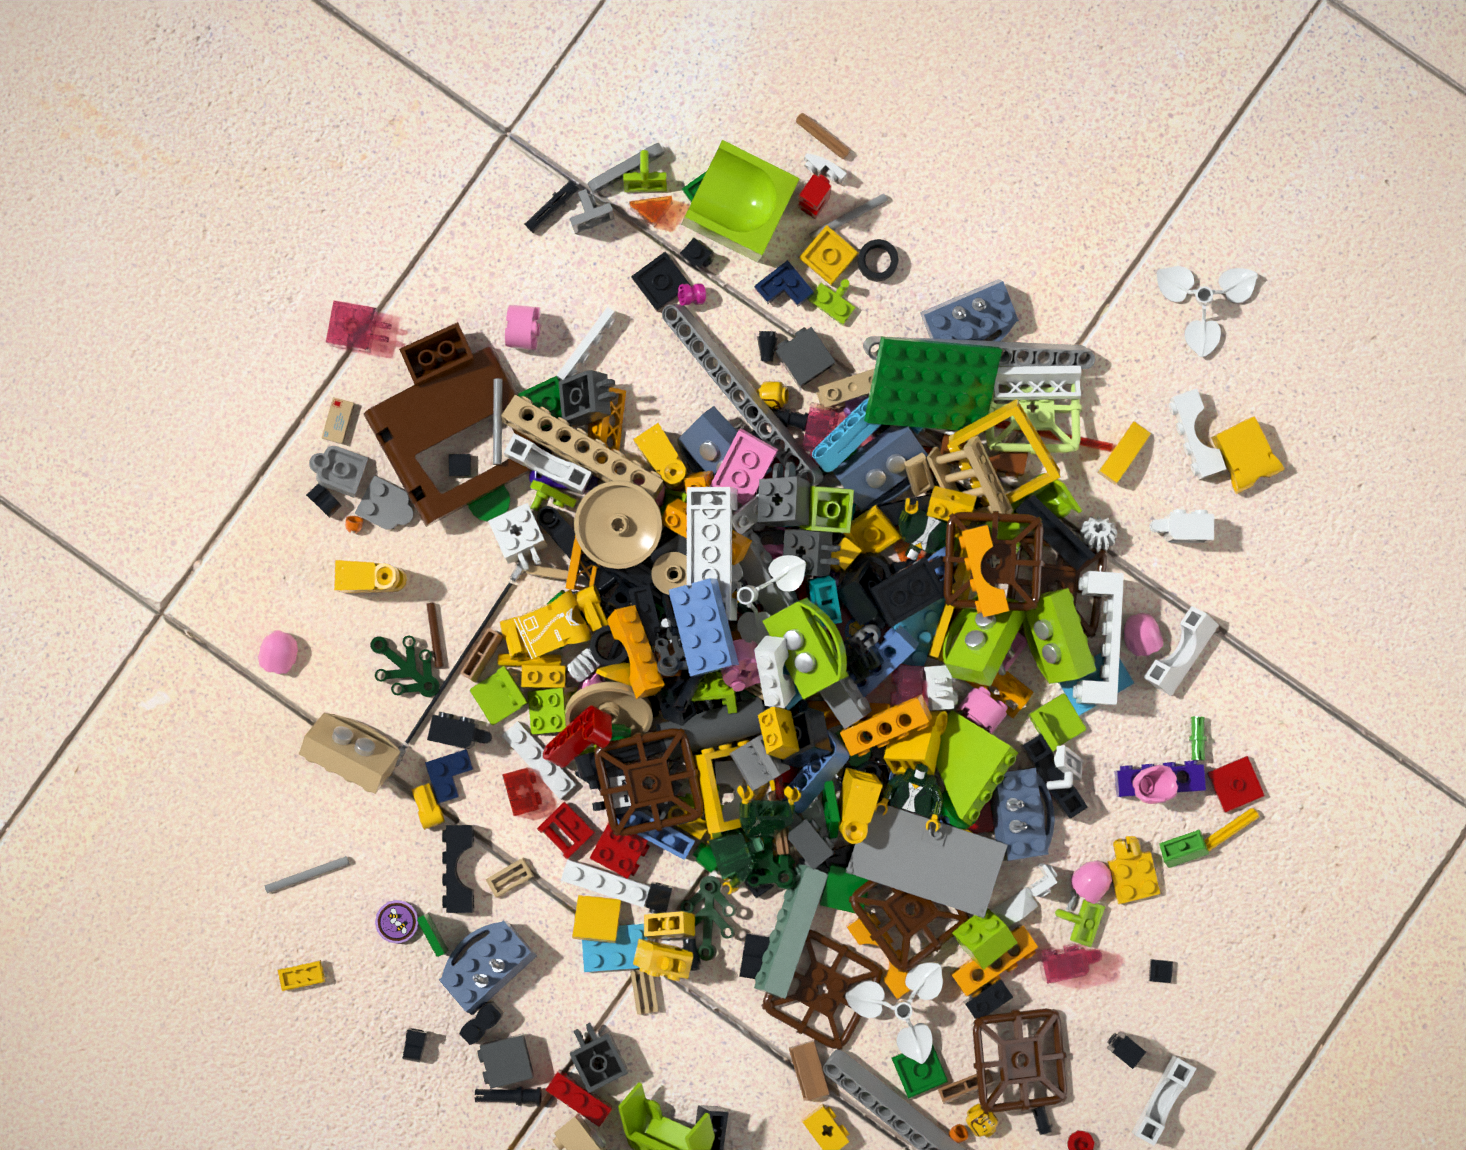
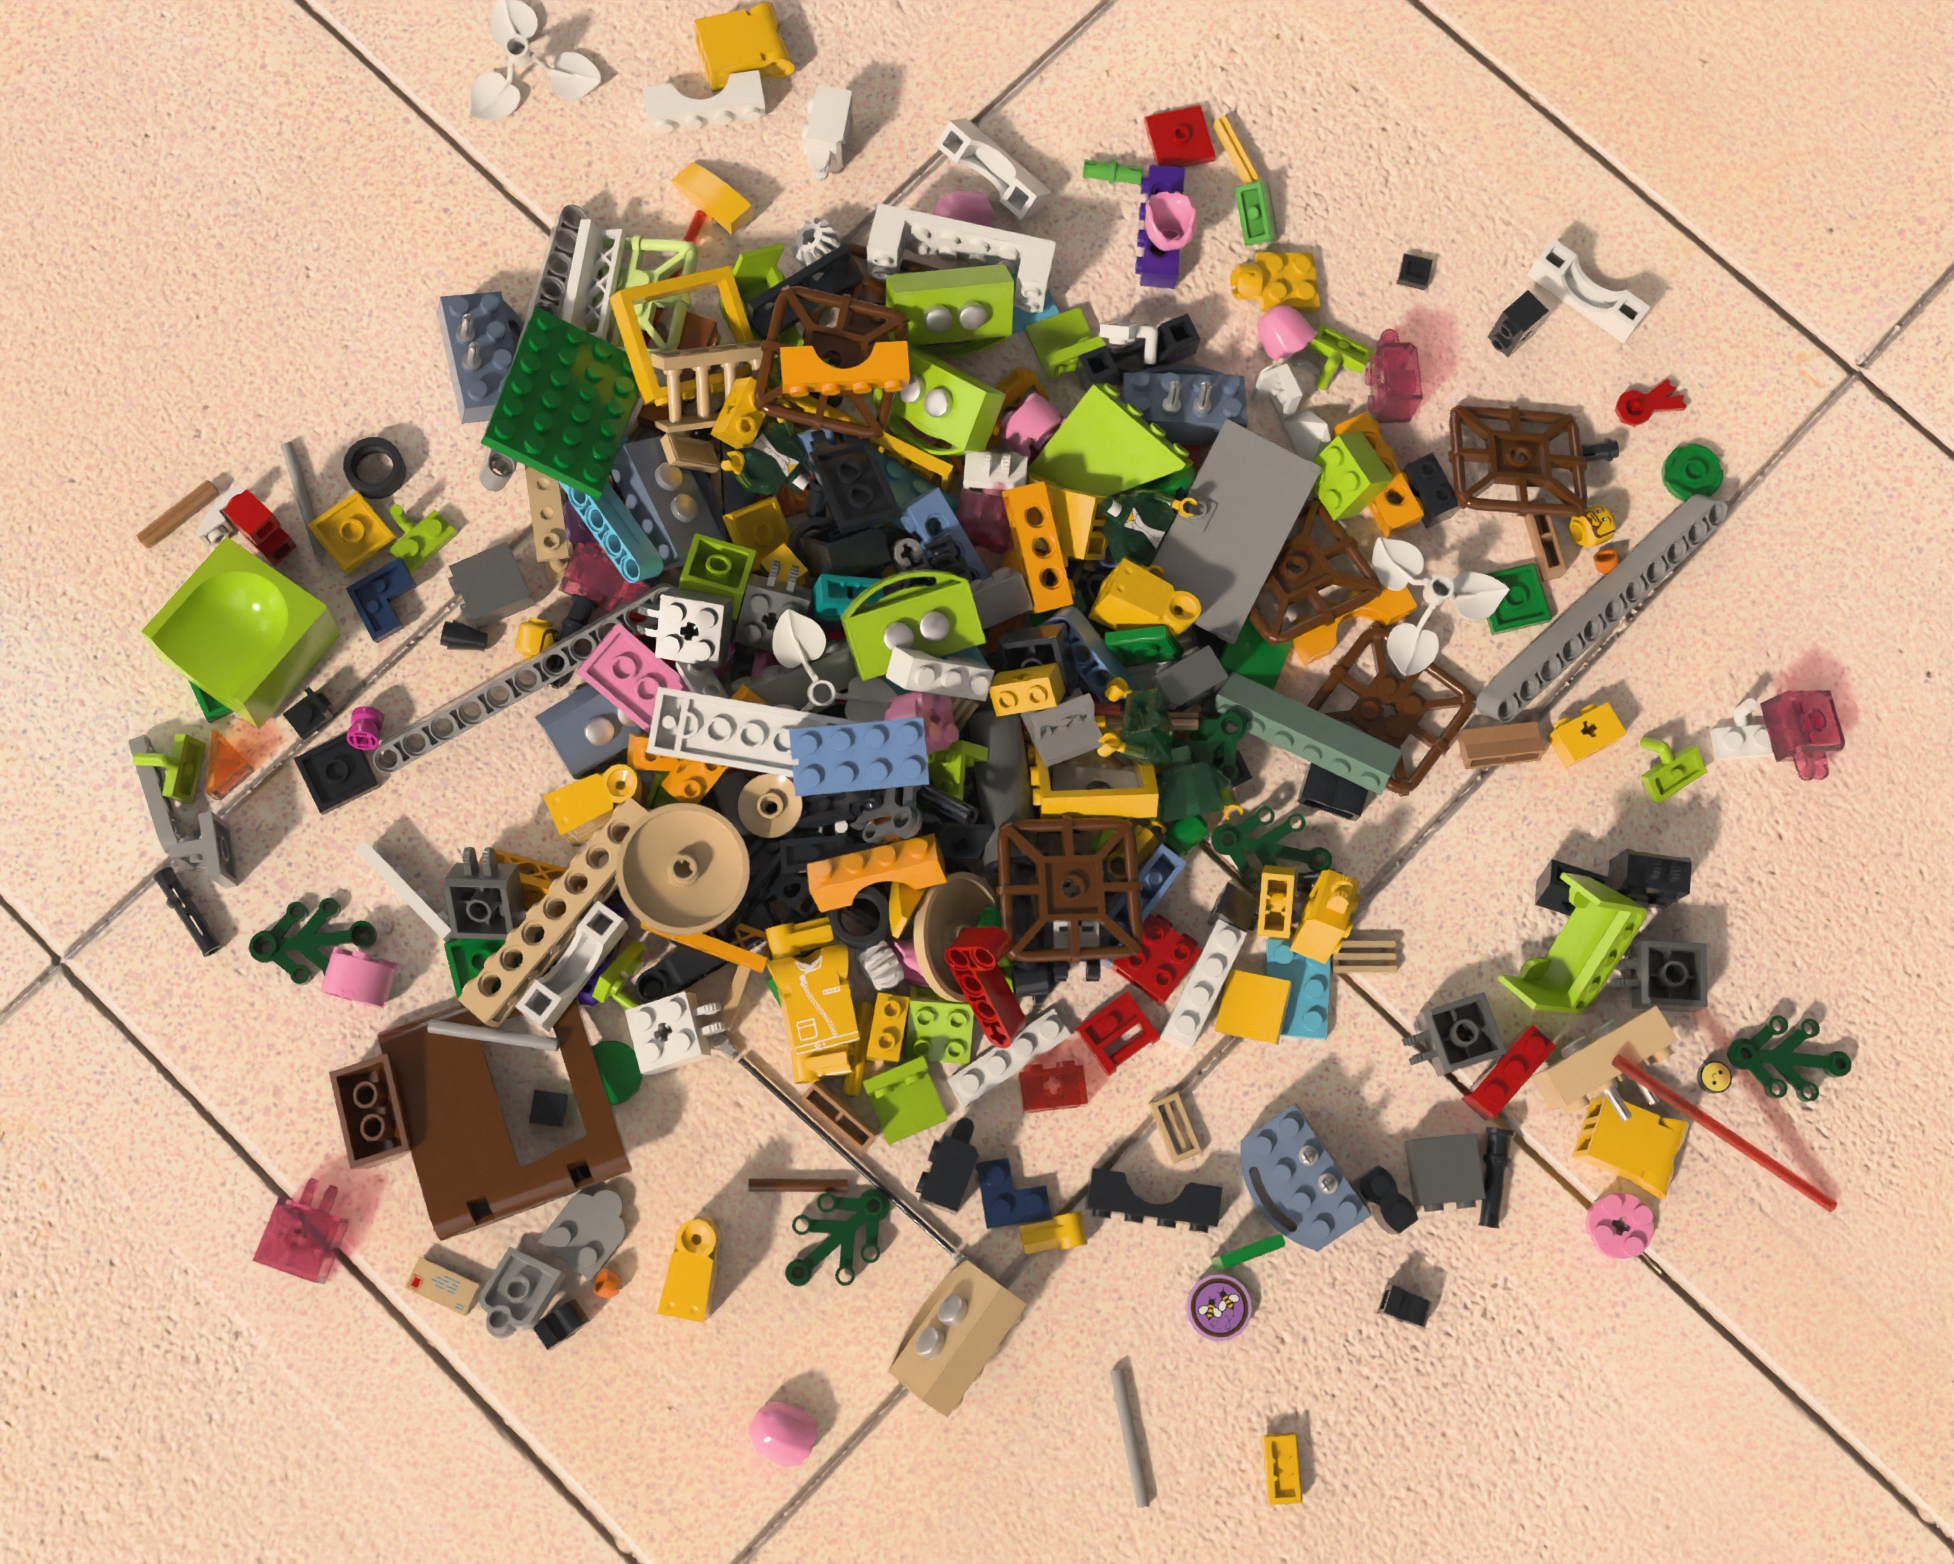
camera: 90 degrees left, 10 degrees down
none -> dark green plant [249,898,377,986]

